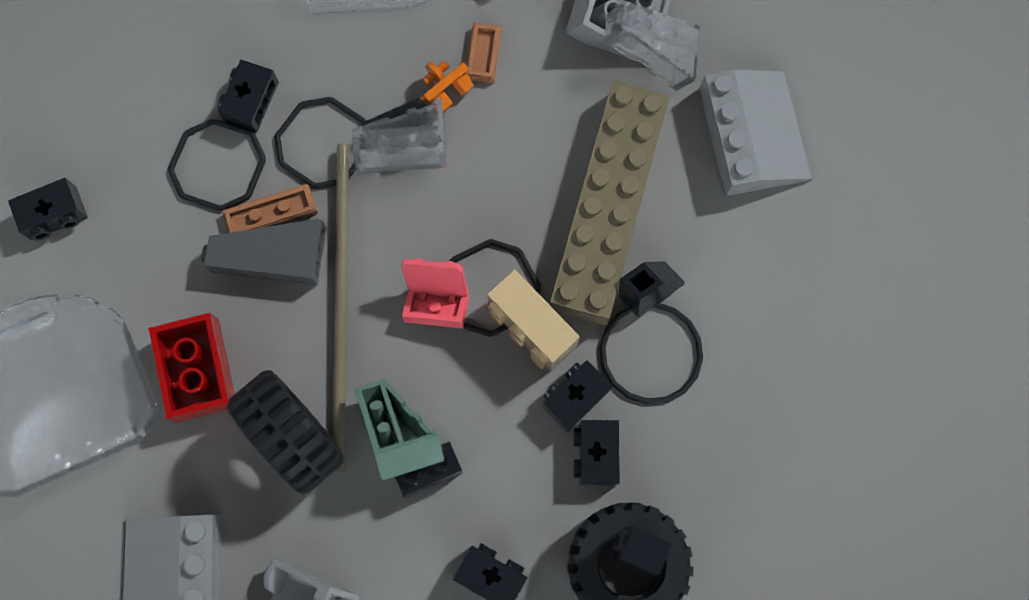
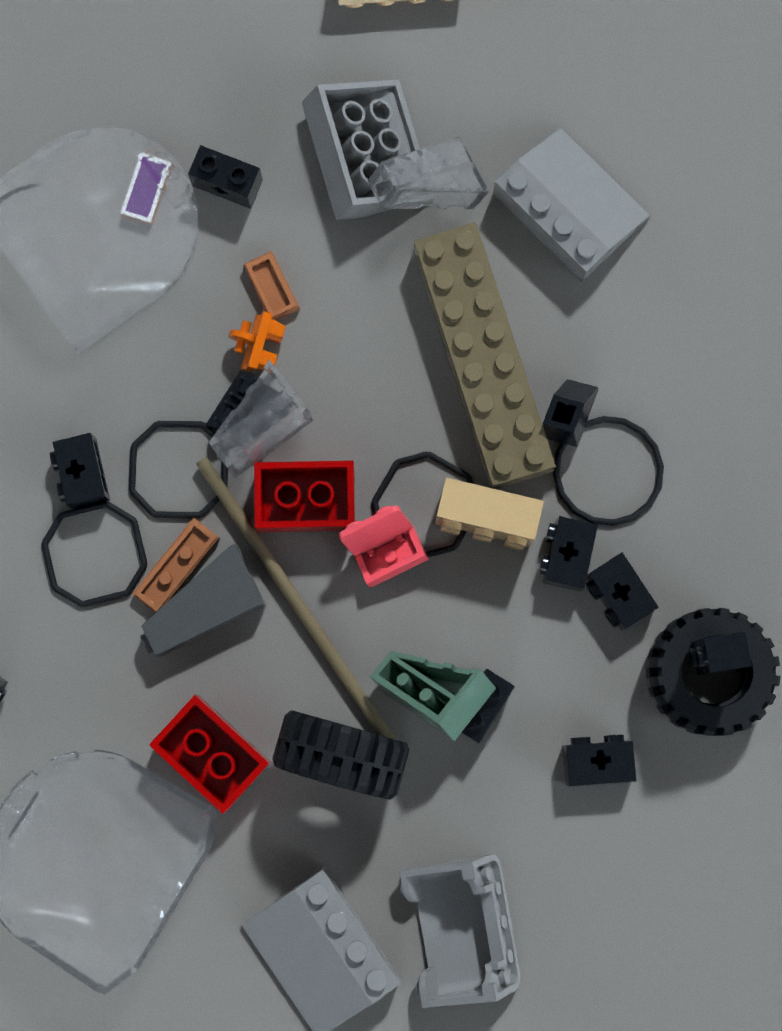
camera: 30 degrees left, 5 degrees up
none -> red brick [254,460,355,533]

